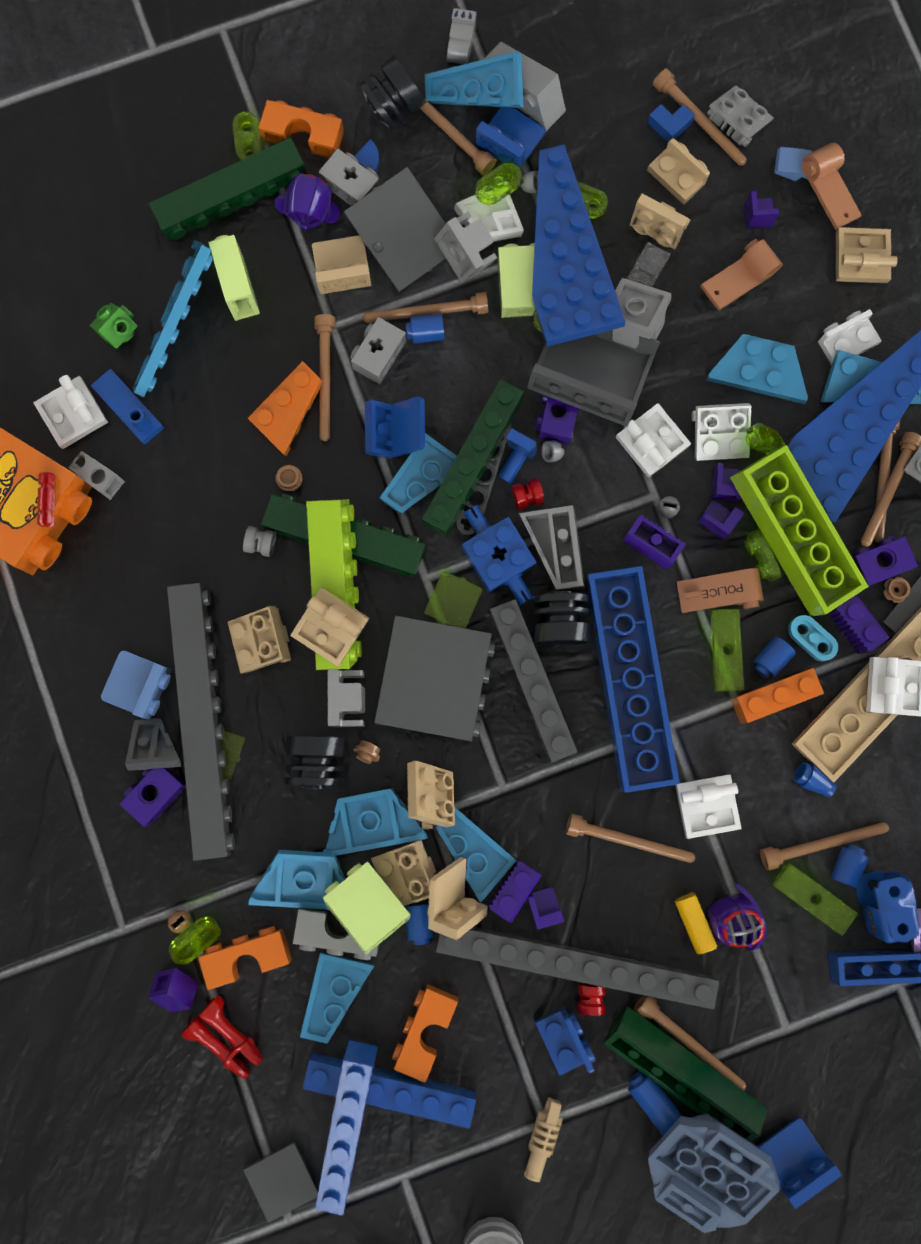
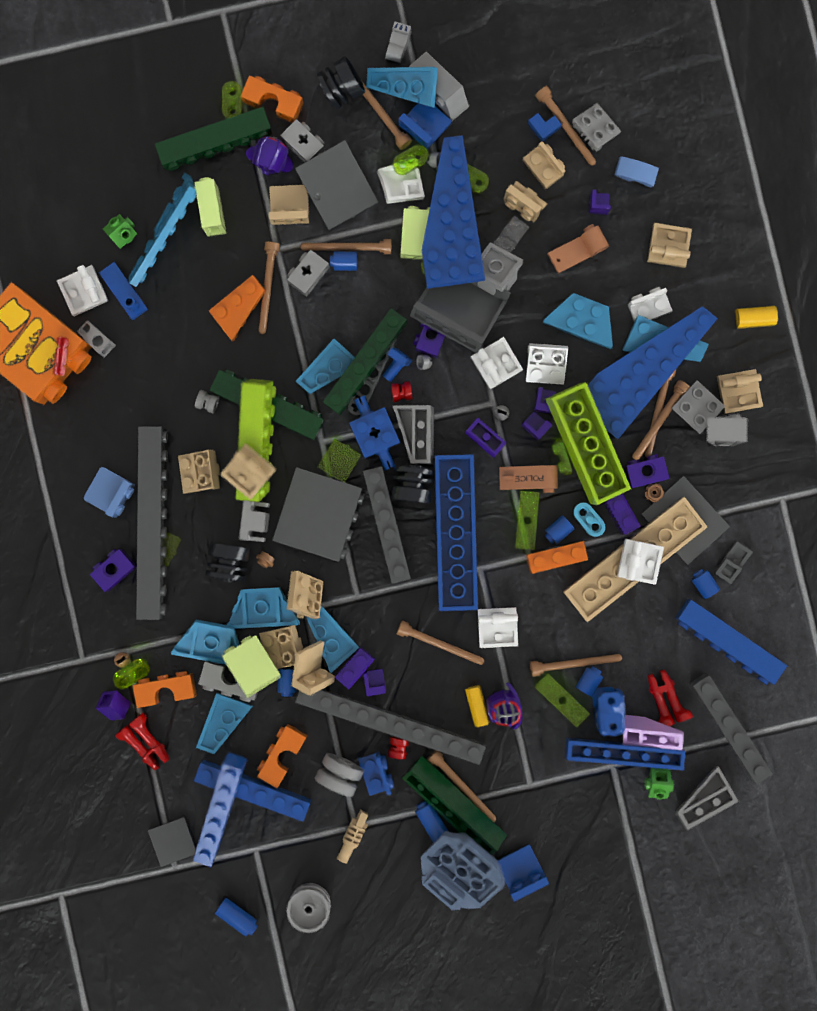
camera: 10 degrees right, 5 degrees up
dark grey wing [125,718,181,771] -> none
medium nougat plate [276,465,303,492] -> none
blue tile [354,139,379,173] -> none
blue bracket [365,396,425,459] -> none
light grey panel [434,211,497,284] -> none
clear neon green plate [746,423,785,455] -> none
blue cone [793,762,837,798] -> none
nougat door [802,142,862,230] -> none
none -> light grey wheel [315,753,364,797]

